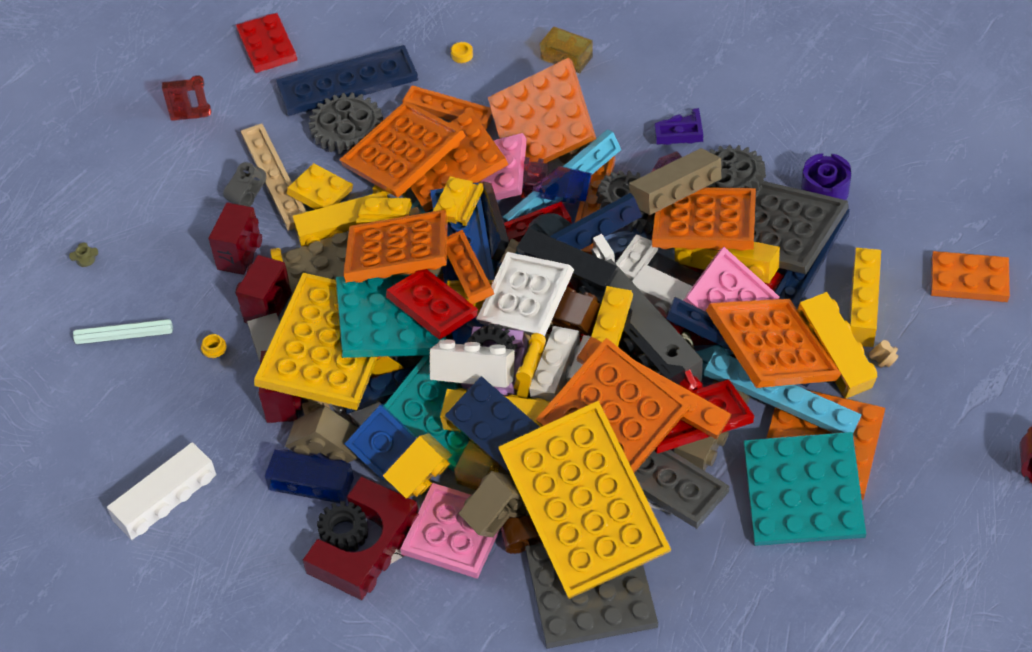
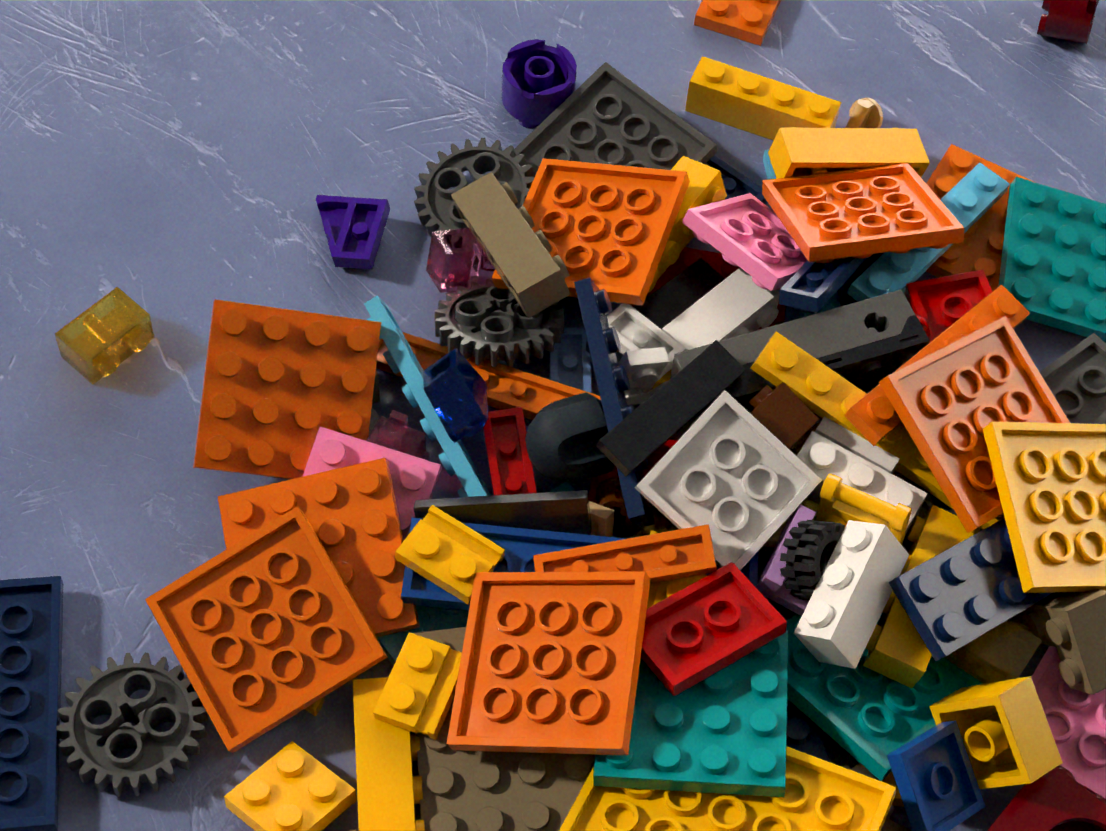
camera: 85 degrees left, 5 degrees up
orange plate [402,85,493,129] -> none
yellow tile [450,42,473,63] -> none

